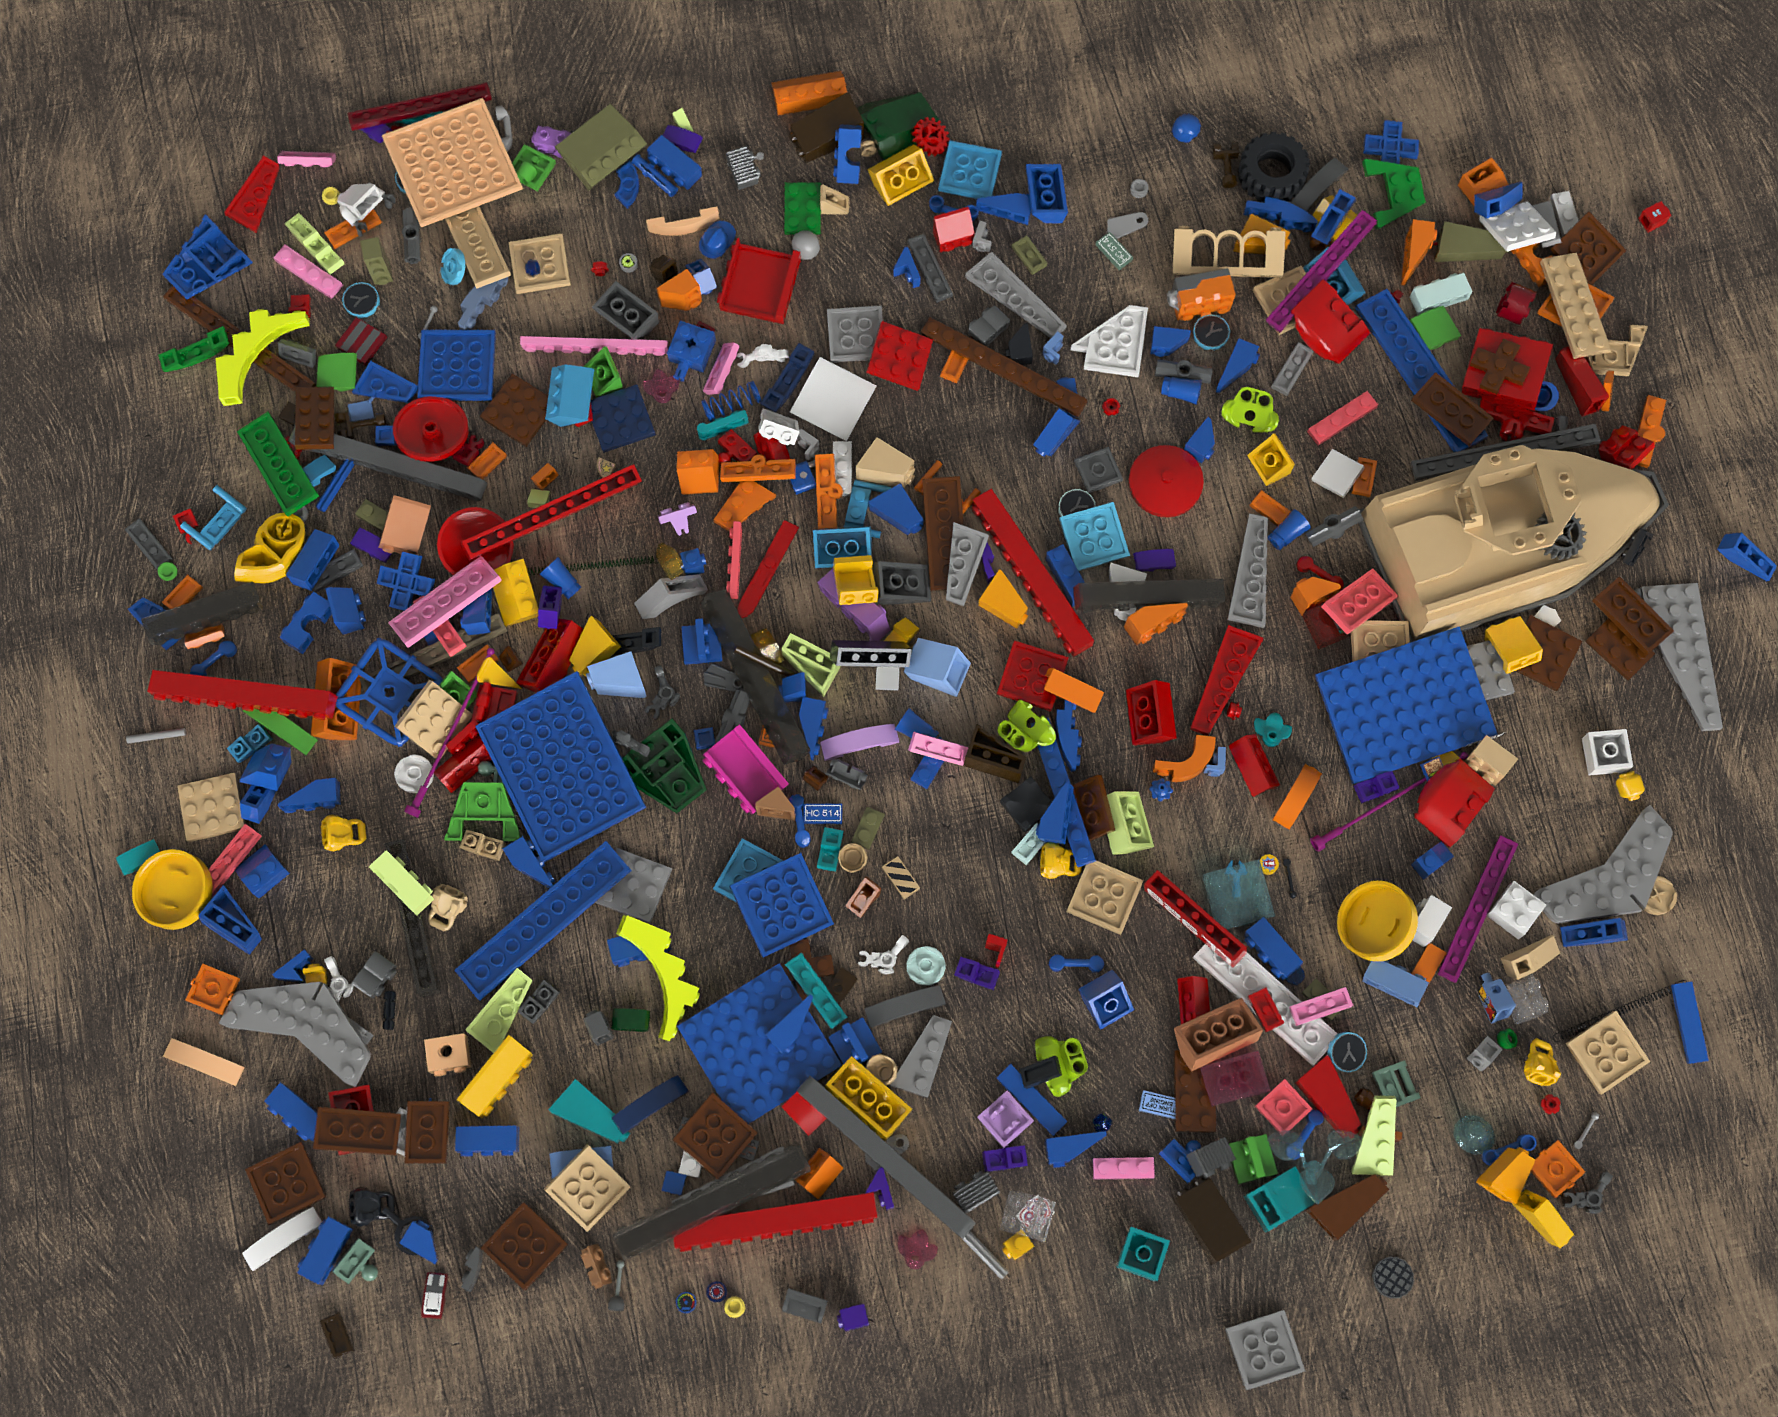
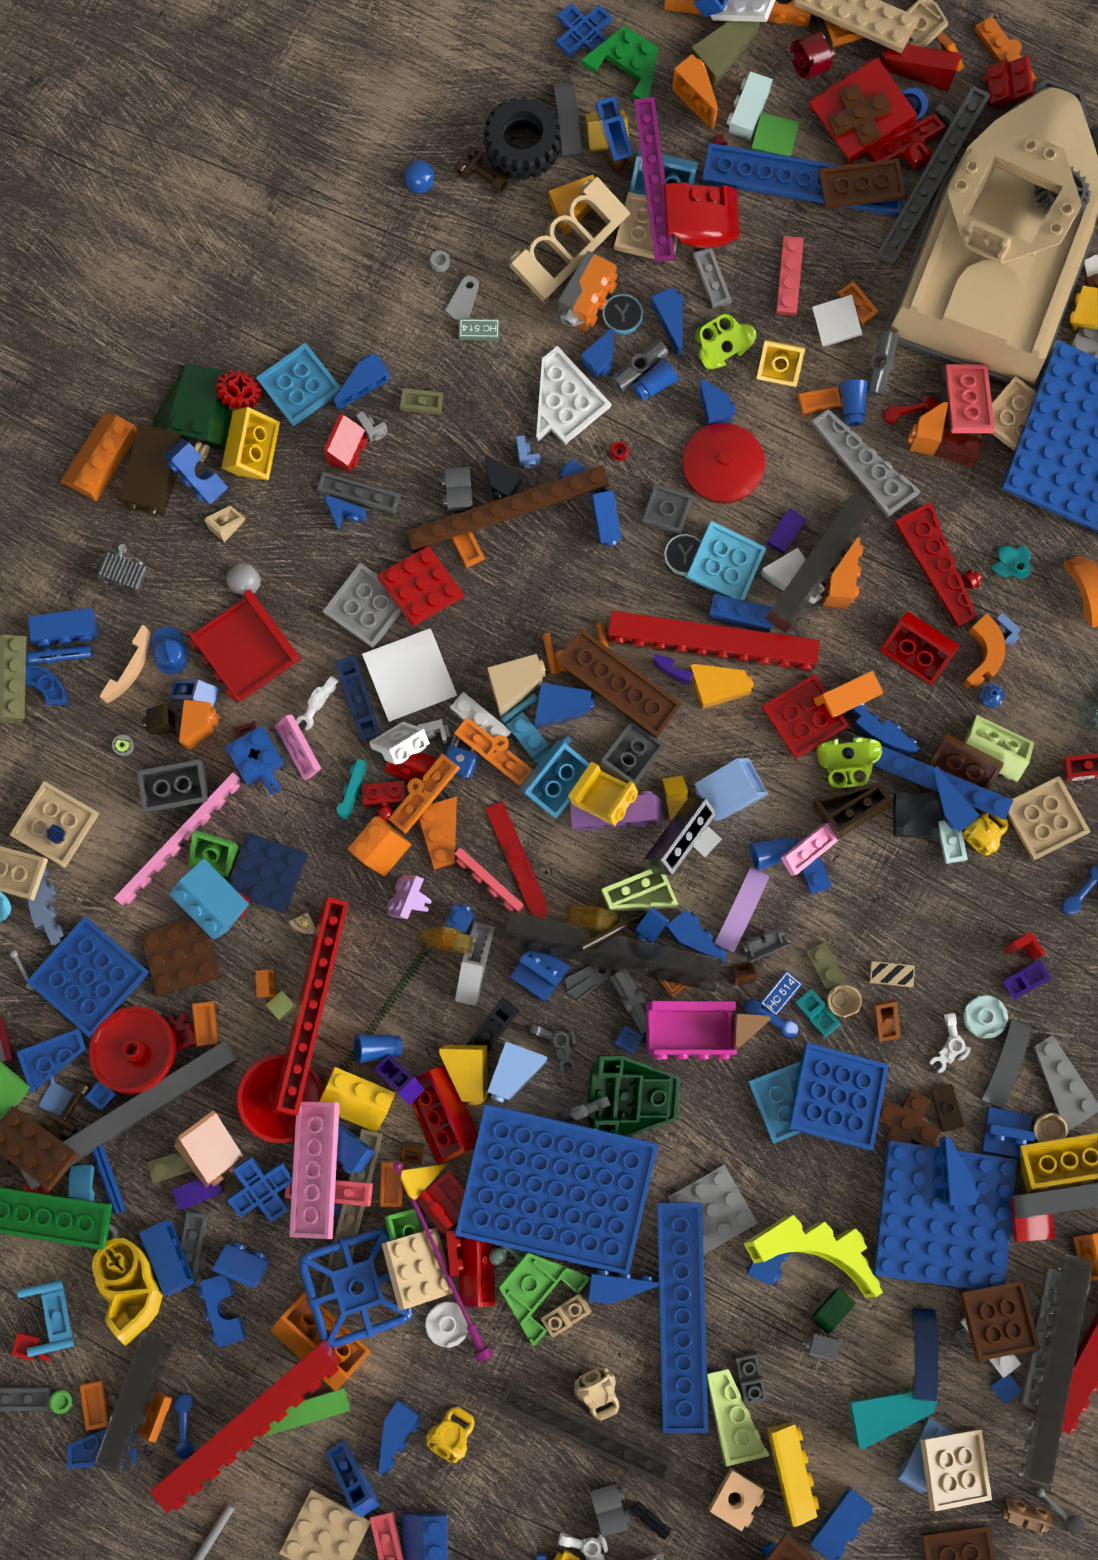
camera: 50 degrees left, 5 degrees up
dark azure slope [227,724,272,763] -> none
blue slope [240,743,292,791] -> none
yellowish green wedge [369,850,434,915] -> none
red plate [591,261,609,276] -> none
clear pink plate [643,369,680,403] -> none
dark purple slope [662,125,703,153] -> none
yellowish green piece [672,108,694,132] -> none
blue piece [701,381,761,422] -> none
green plate [784,182,821,235] -> none
teal tile [785,953,847,1029] -> none
blue bar [929,195,978,221] -> none
light grey wing [946,523,989,606] -> none
light grey wing [965,252,1067,338] -> none
blue slope [1025,164,1068,223] -> none
red panel [1229,734,1280,797] -> none
blue slope [1243,197,1318,232] -> none

